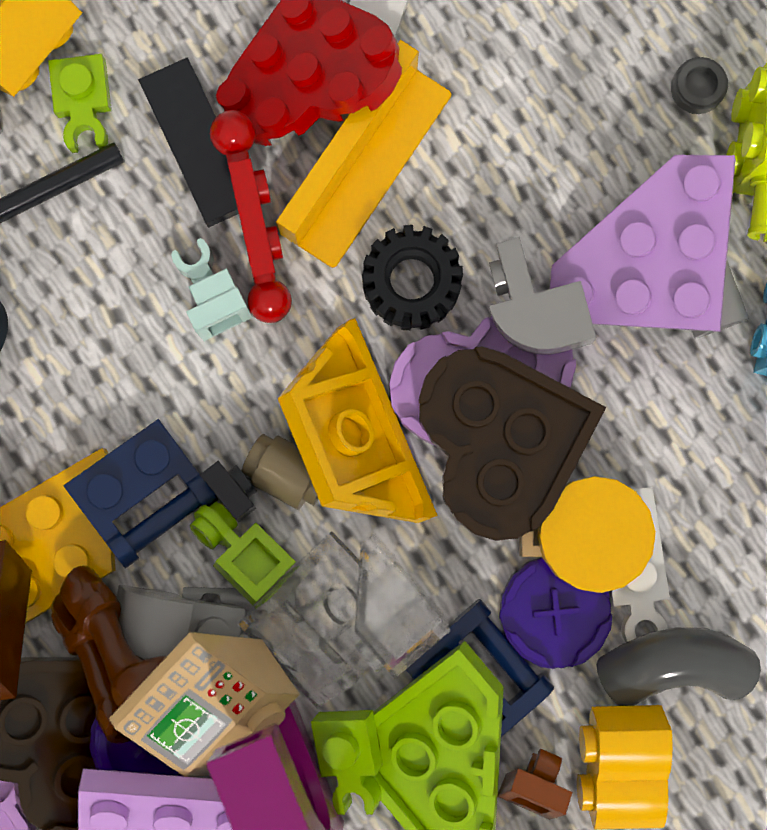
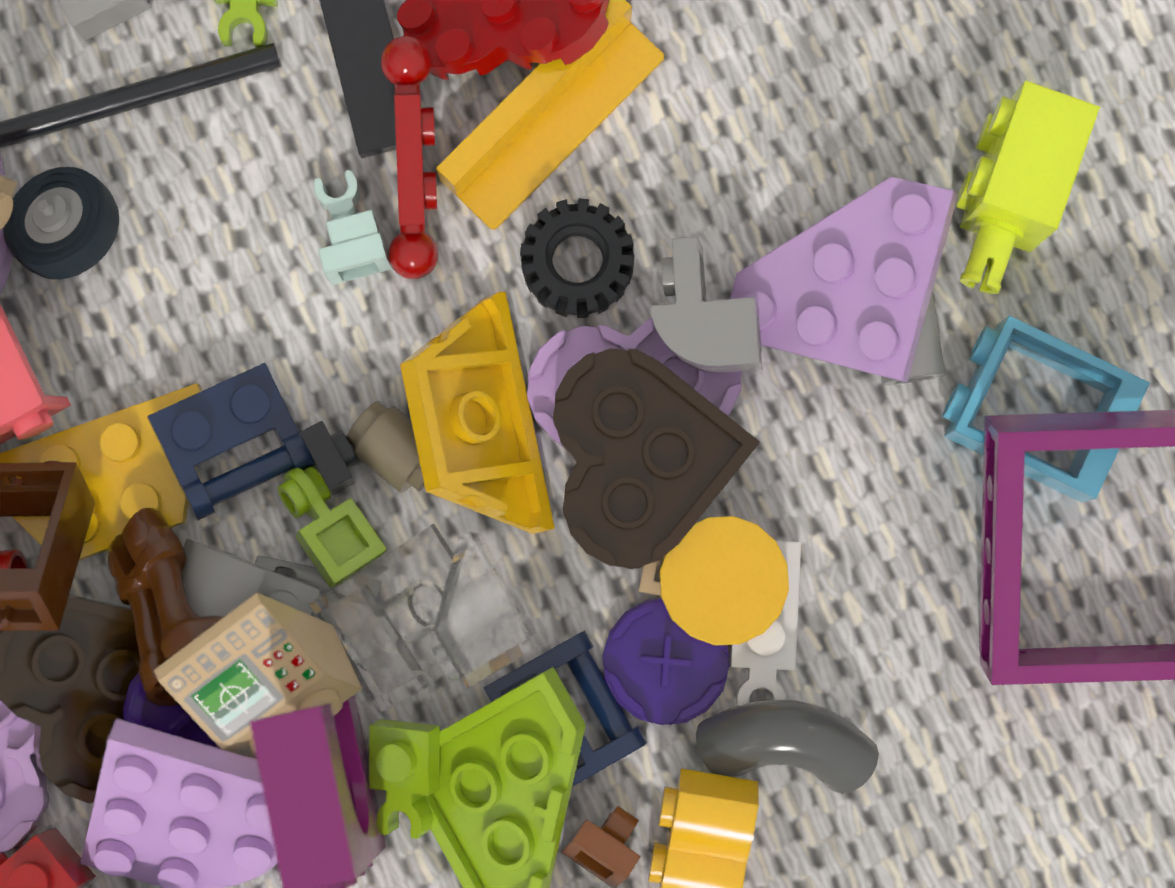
camera: 15 degrees right, 0 degrees up
dark grey tile [671,57,728,114] -> none

